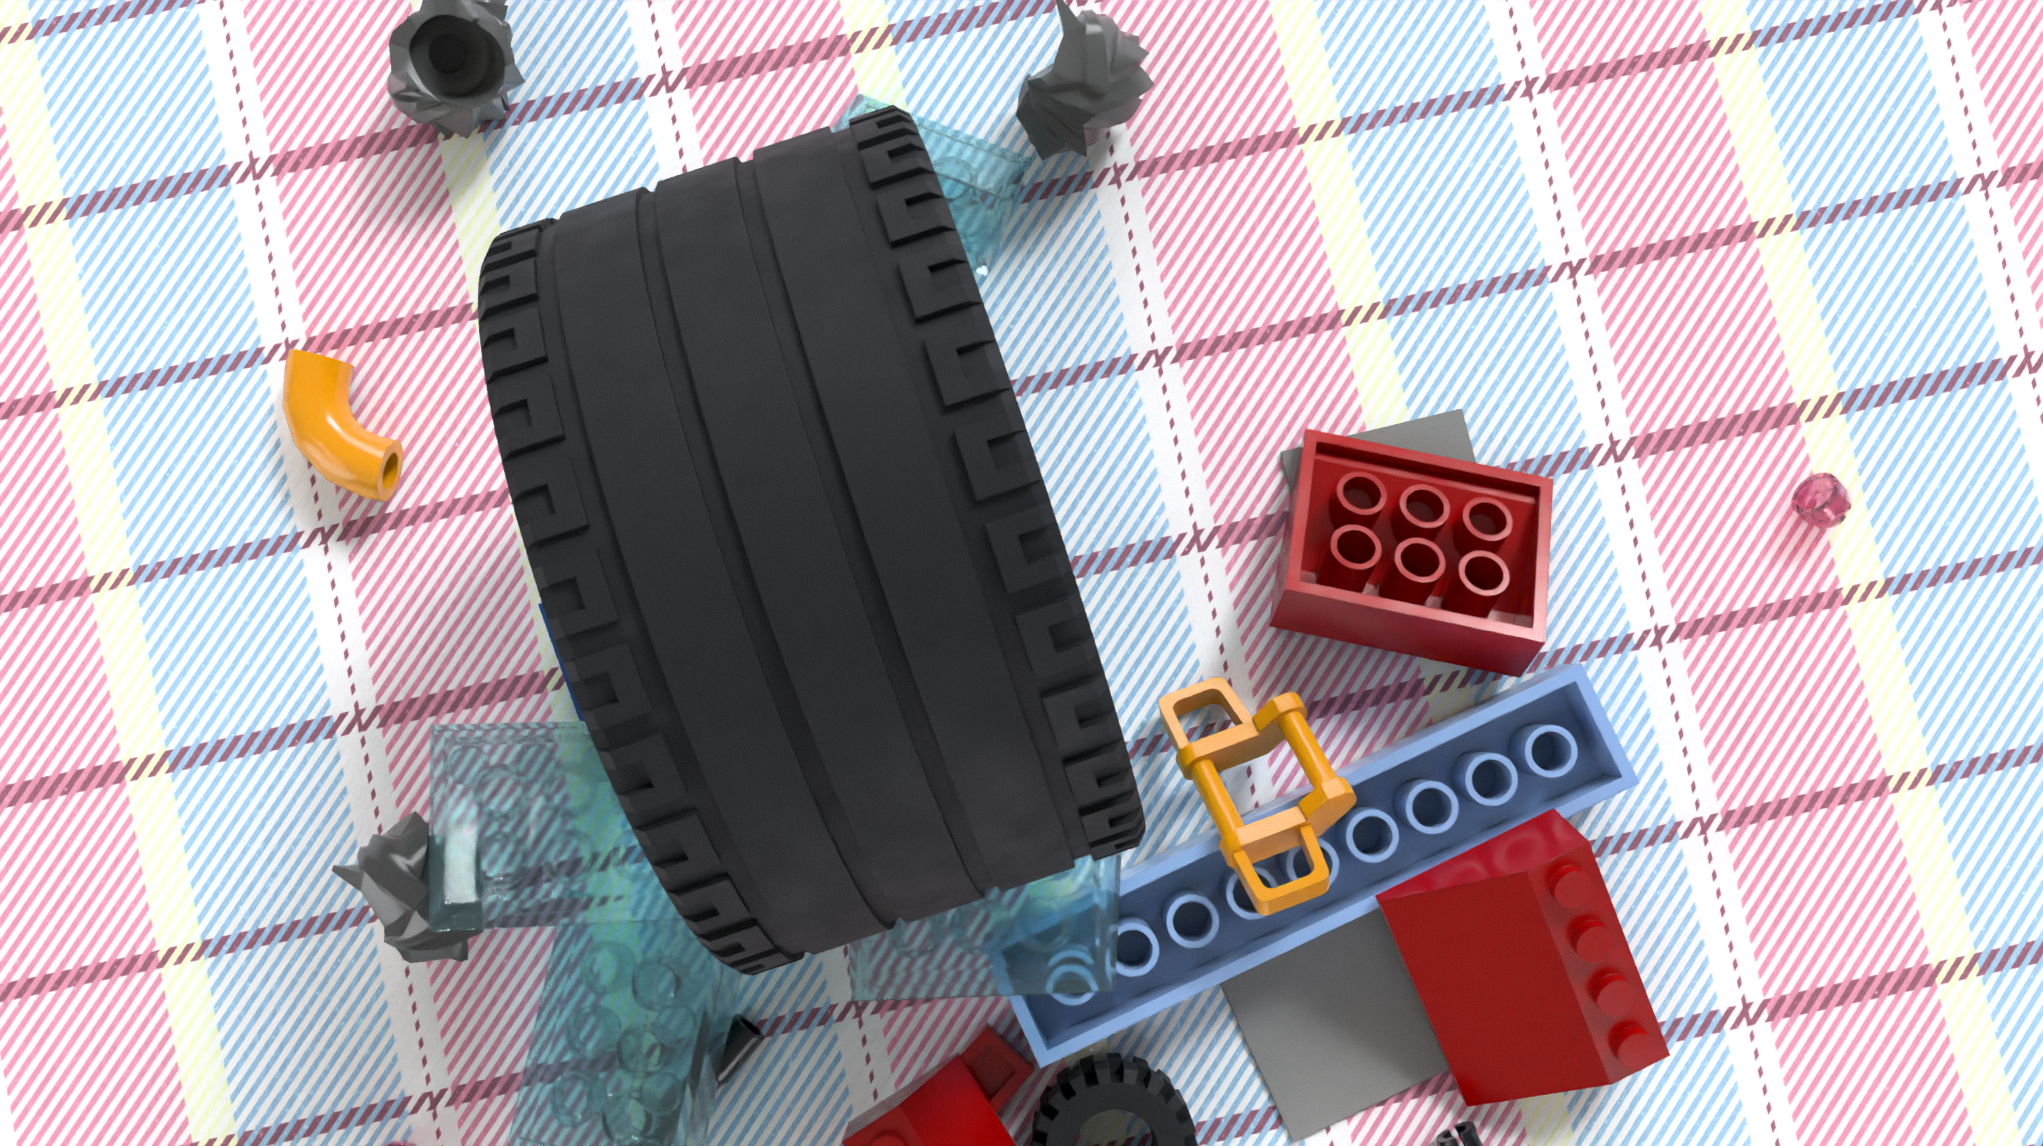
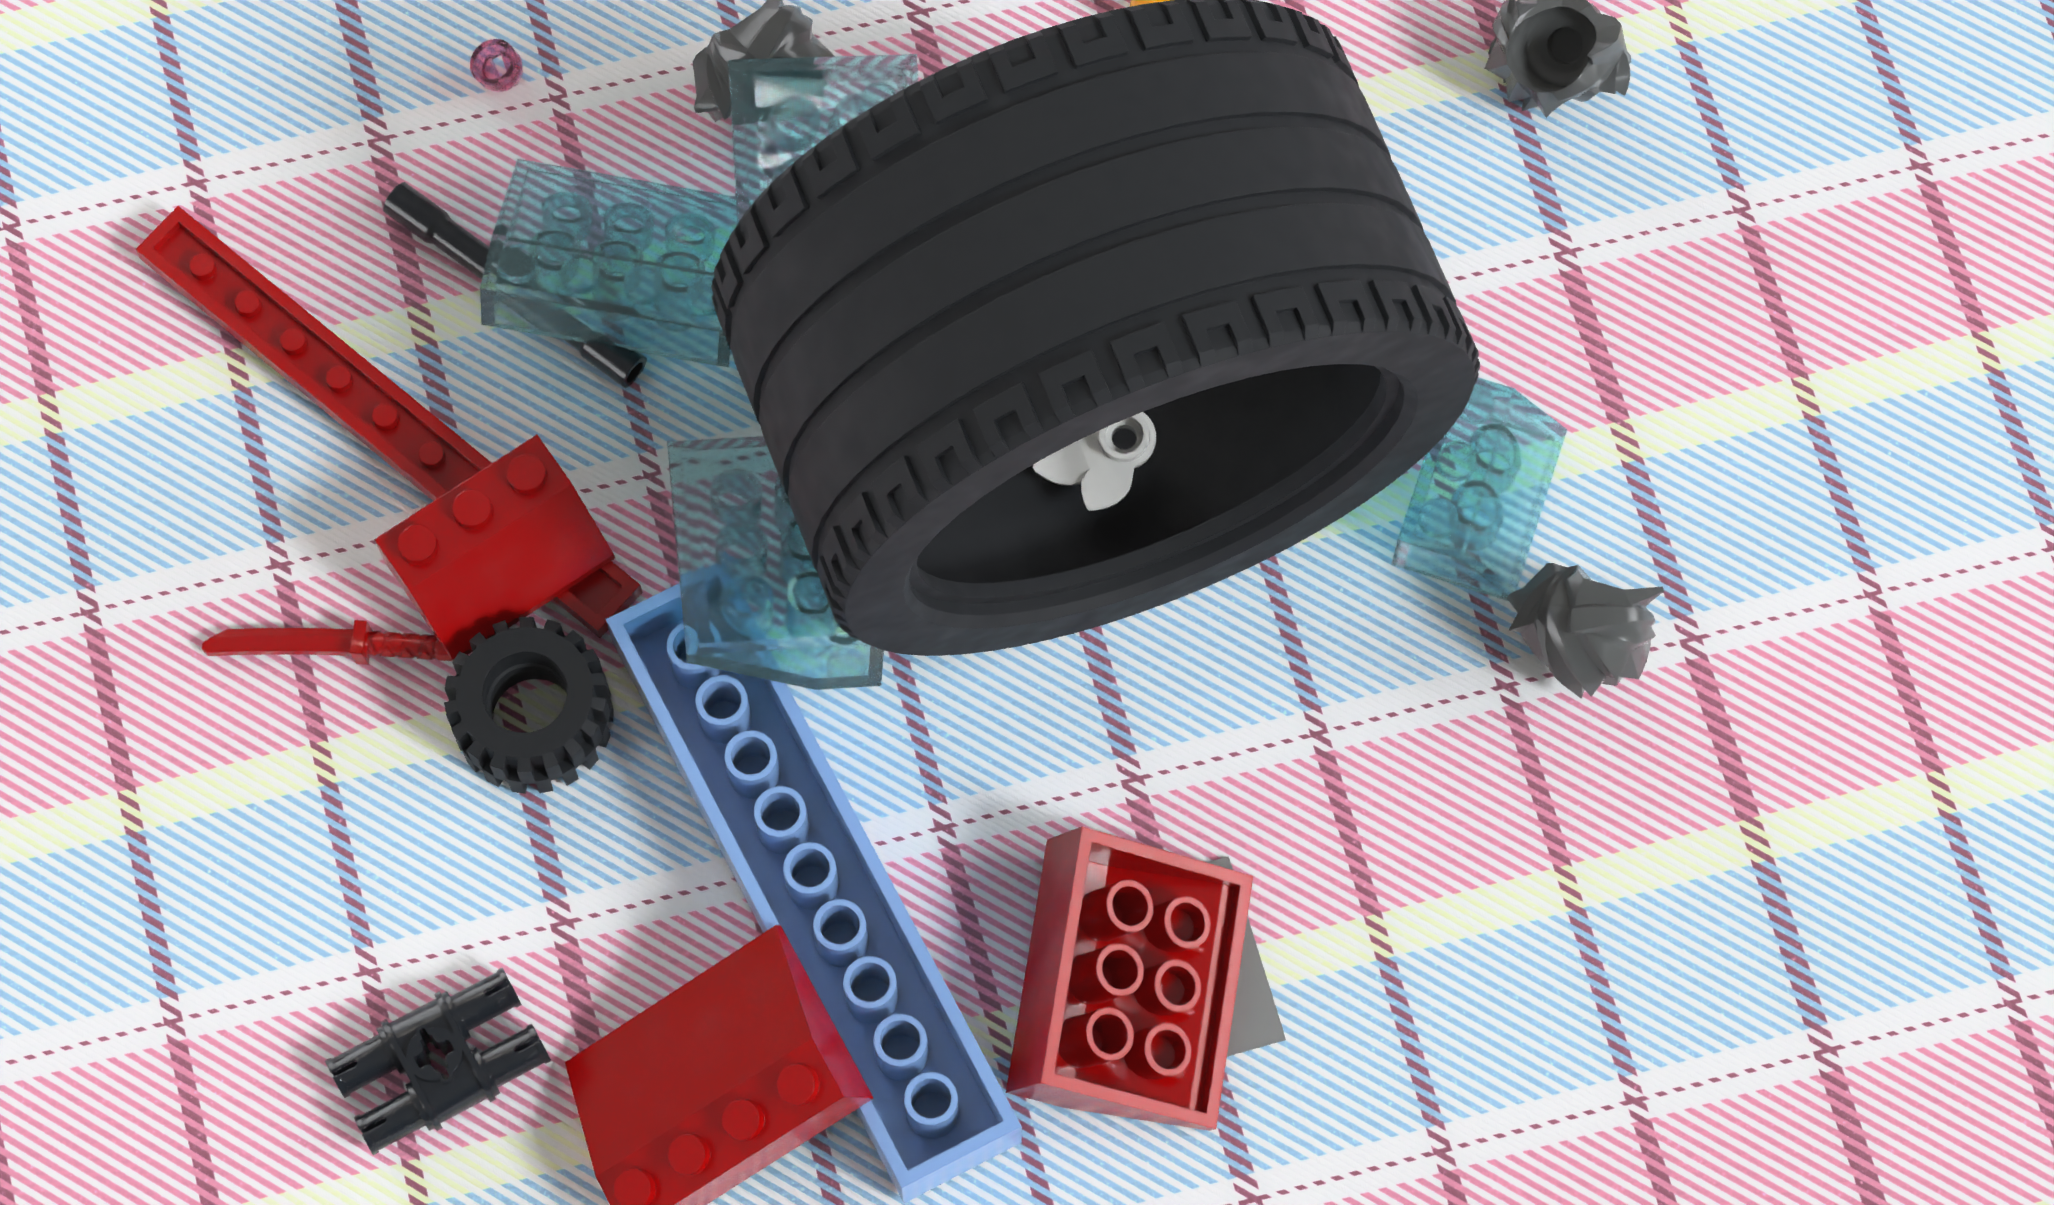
camera: 85 degrees right, 15 degrees down
light orange bar [1159,677,1357,916] -> none
light grey piece [1219,907,1449,1143] -> none

